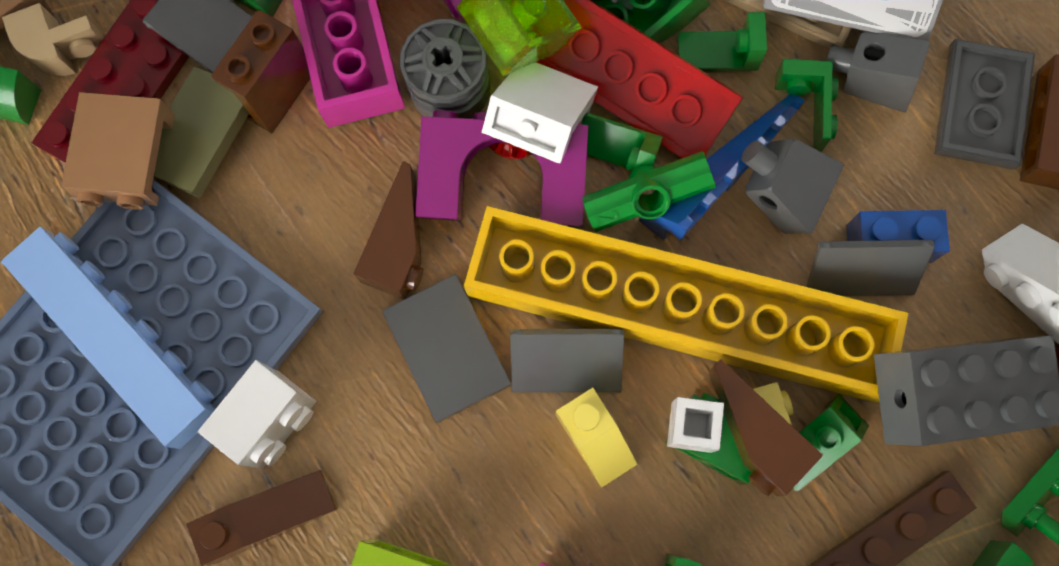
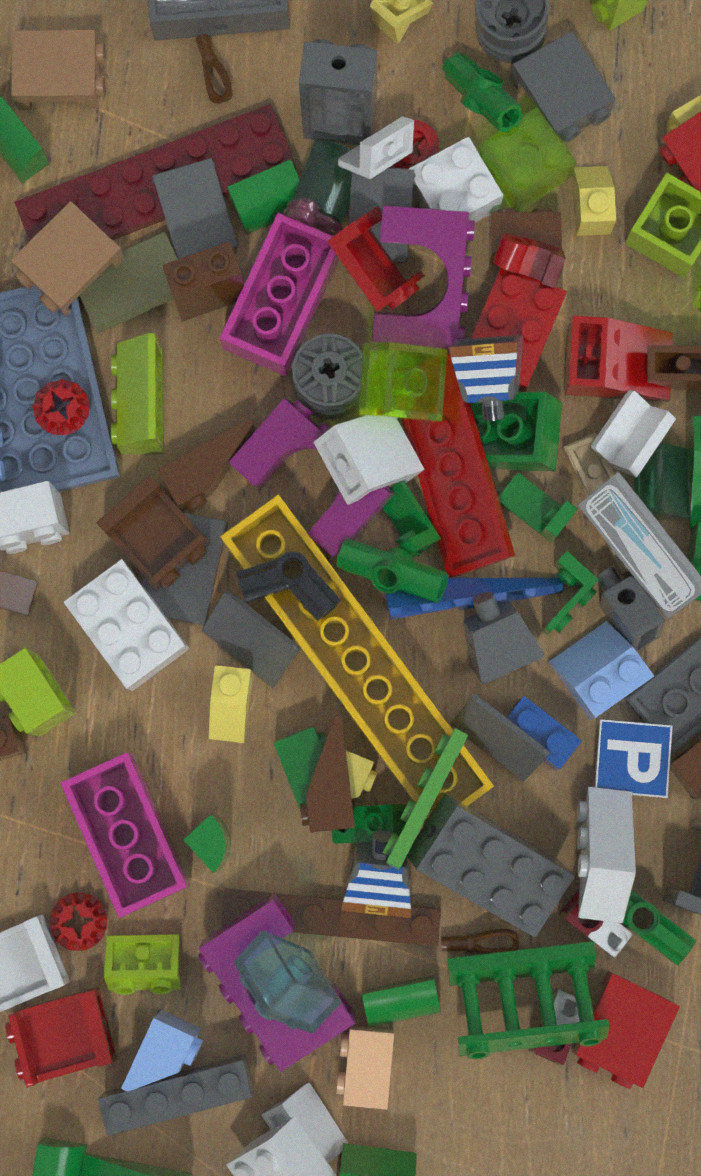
camera: 35 degrees right, 5 degrees up
tan brick [2,3,104,76] -> none
white brick [667,397,724,453] -> none
none -> red gear [32,378,90,436]
none -> white brick [64,559,190,691]
none -> reddish brown panel [96,475,210,590]
none -> lime slope [111,333,164,454]
none -> black piece [236,551,341,622]
none -> torso [341,830,412,918]
none -> bright green plate [383,728,468,871]
none -> reddish brown piece [441,929,519,954]
none -> light blue slope [548,621,654,720]
none -> blue piece [595,719,672,798]

